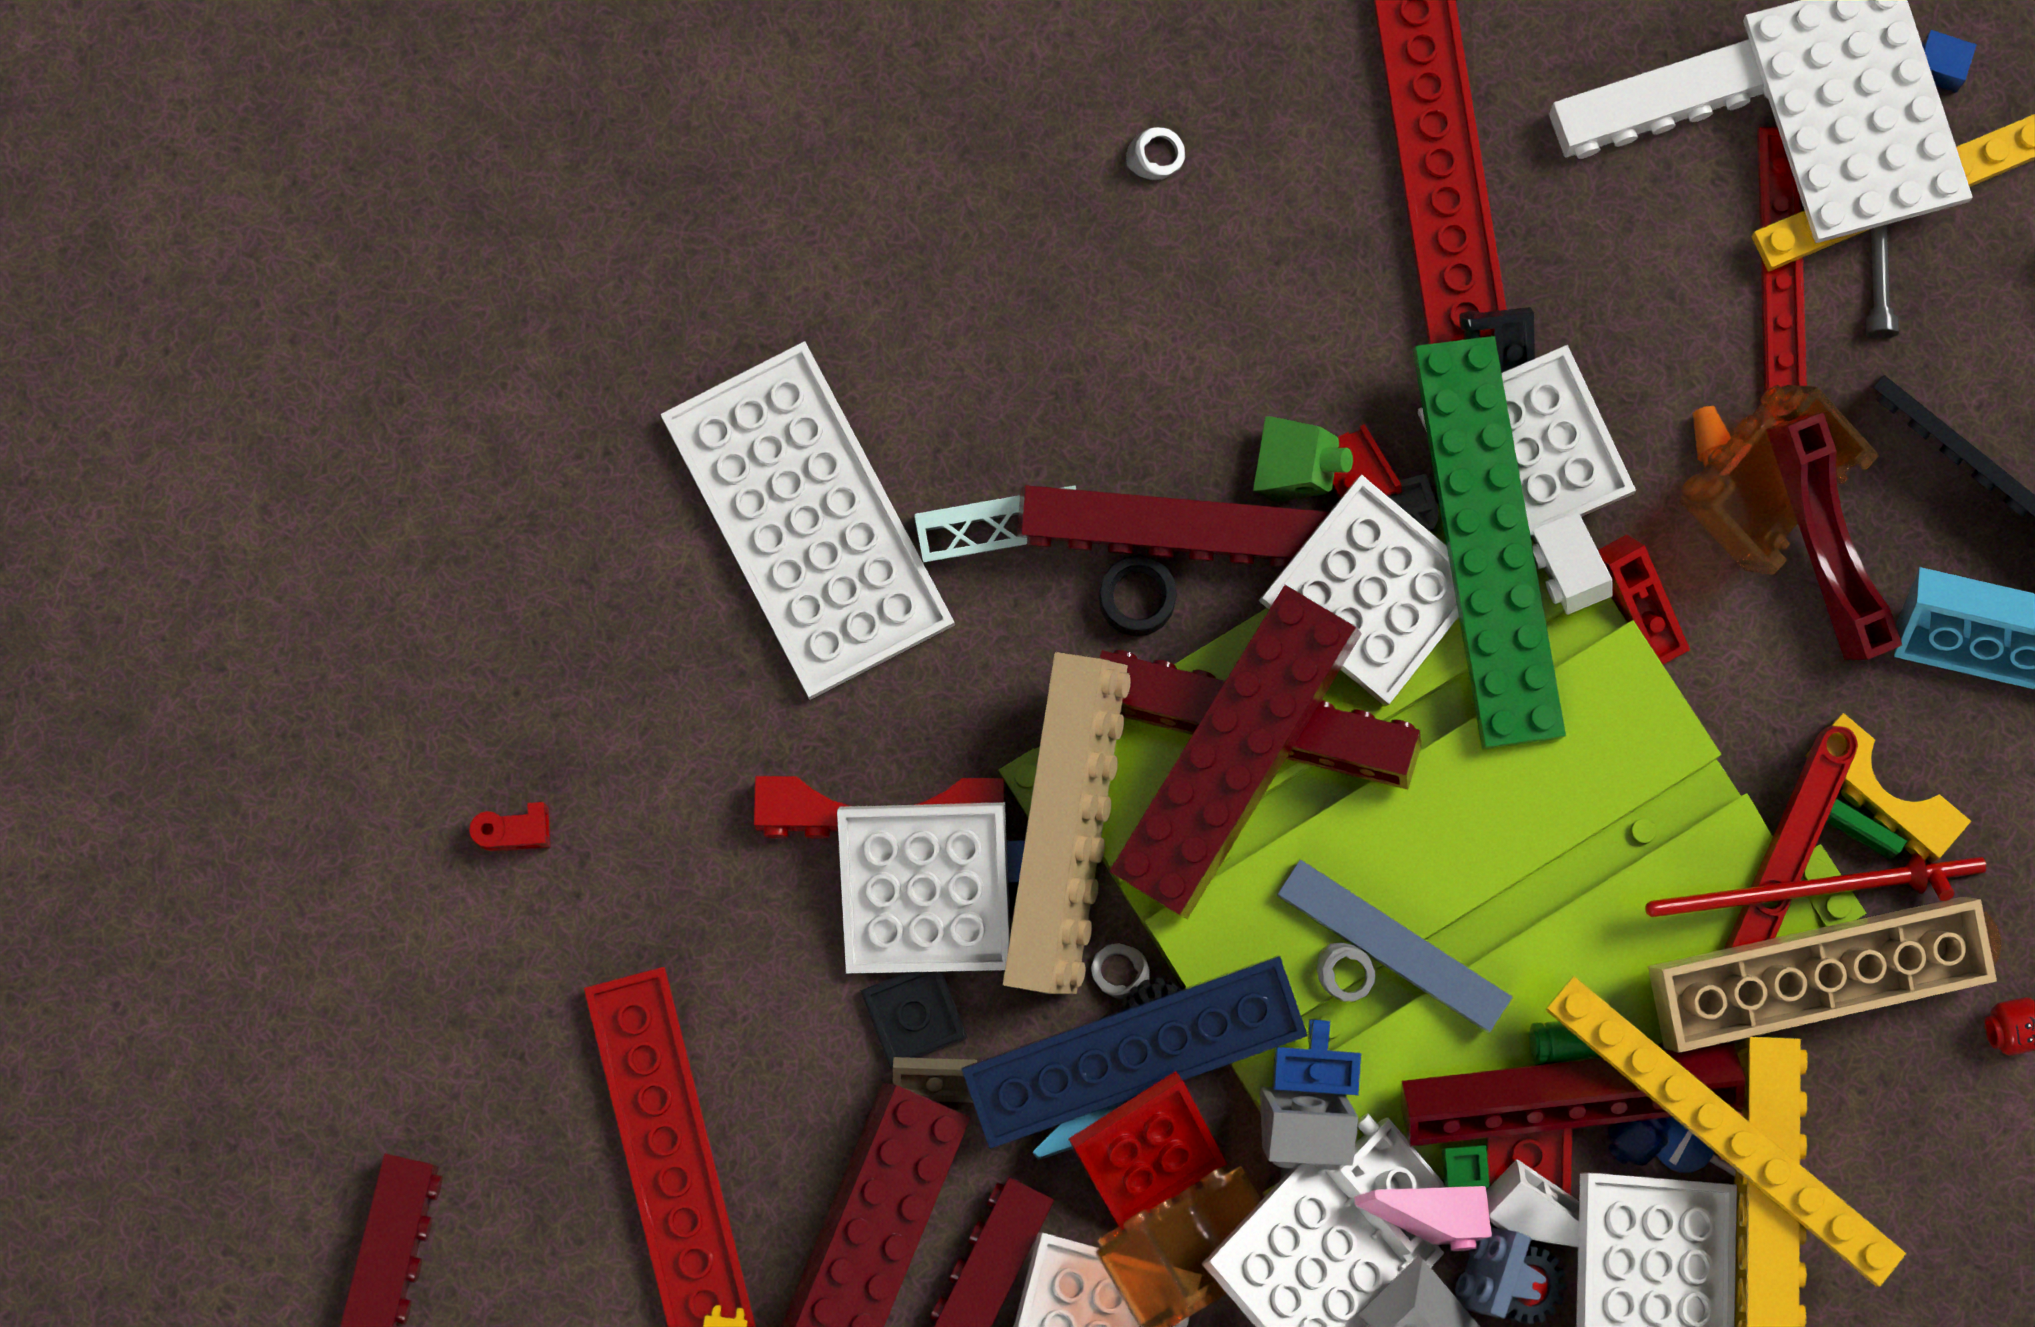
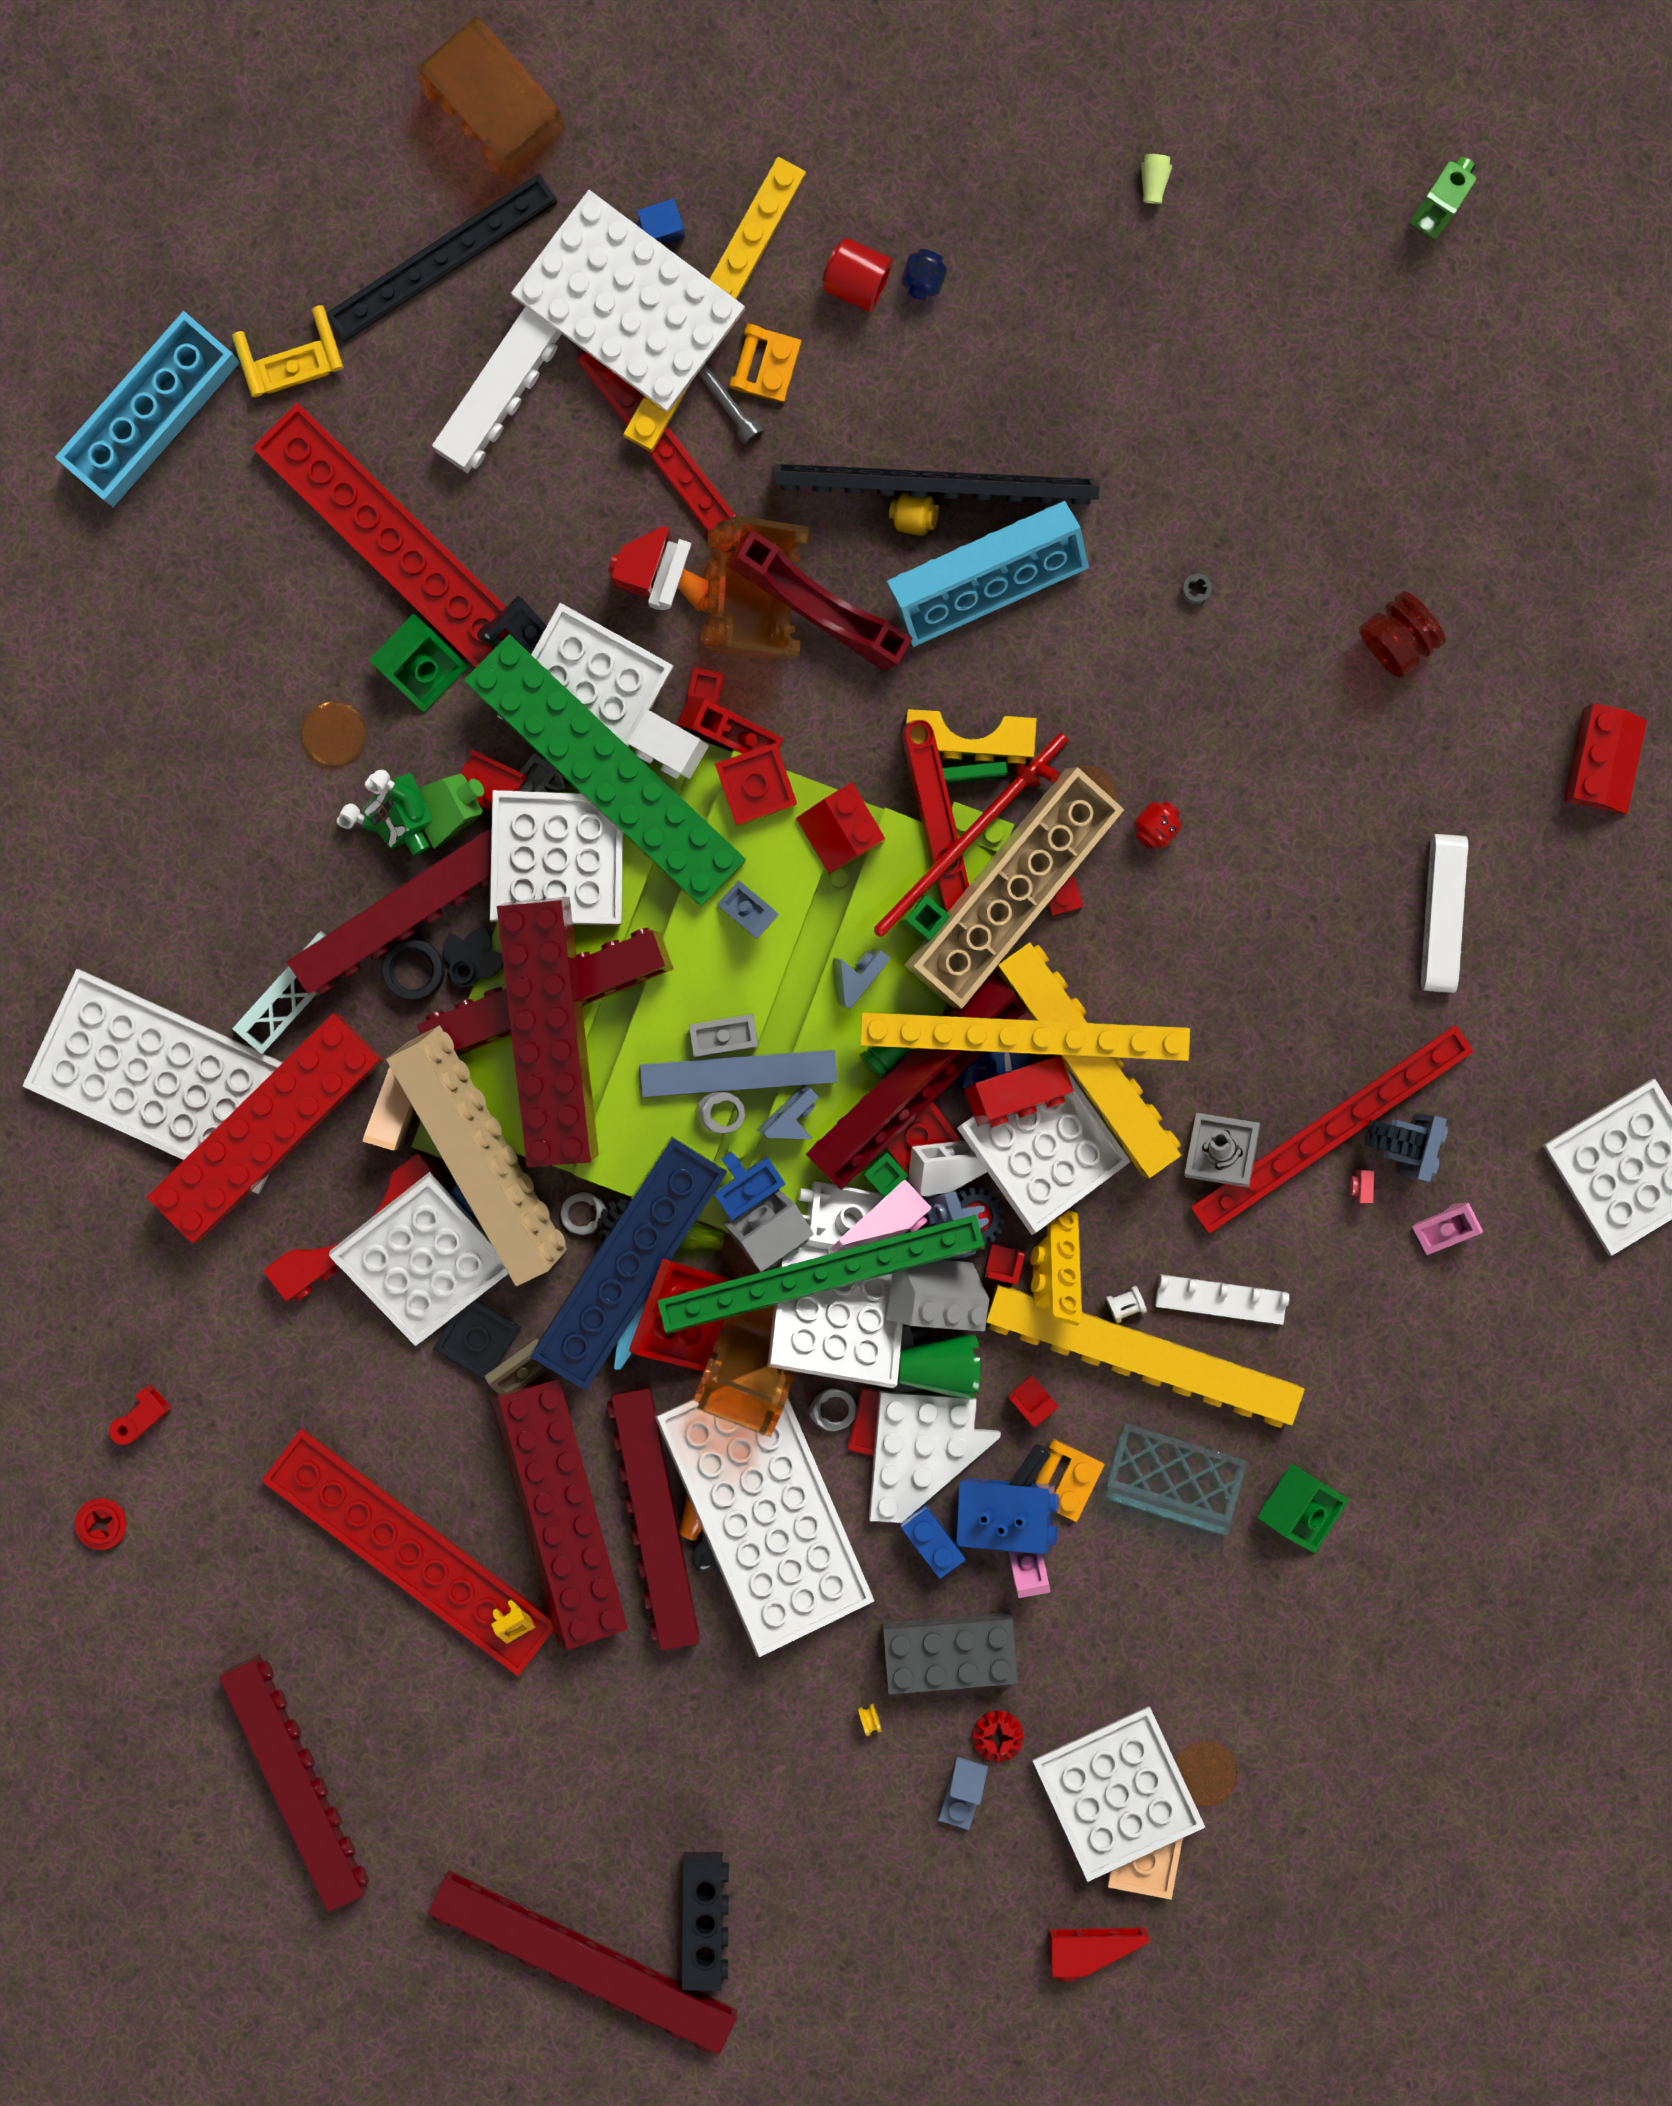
camera: 35 degrees left, 10 degrees up
piece [1126,127,1185,180] -> none
none -> red gear [75,1497,128,1550]
none -> red brick [146,1013,384,1244]
none -> clear orange piece [302,701,366,765]
none -> green torso [337,770,432,857]
none -> light nougat slope [363,1067,415,1151]
none -> green slope [369,614,468,712]
none -> black plate [443,927,503,988]
none -> red slope [608,526,672,599]
none -> white slope [648,539,691,610]
none -> green plate [657,1215,985,1334]
none -> clear neon green cone [679,1222,724,1251]
none -> red tile [686,667,725,705]
none -> light grey plate [689,1014,759,1057]
none -> red plate [715,742,797,826]
none -> sand blue slope [717,880,779,939]
none -> light orange plate [728,324,802,404]
none -> sand blue slope [757,1085,819,1139]
none -> red slope [796,782,886,874]
none -> sand blue slope [833,949,891,1009]
none -> yellow head [889,491,939,536]
none -> green brick [898,895,950,941]
none -> red brick [964,1055,1074,1128]
none -> red plate [1048,876,1083,916]

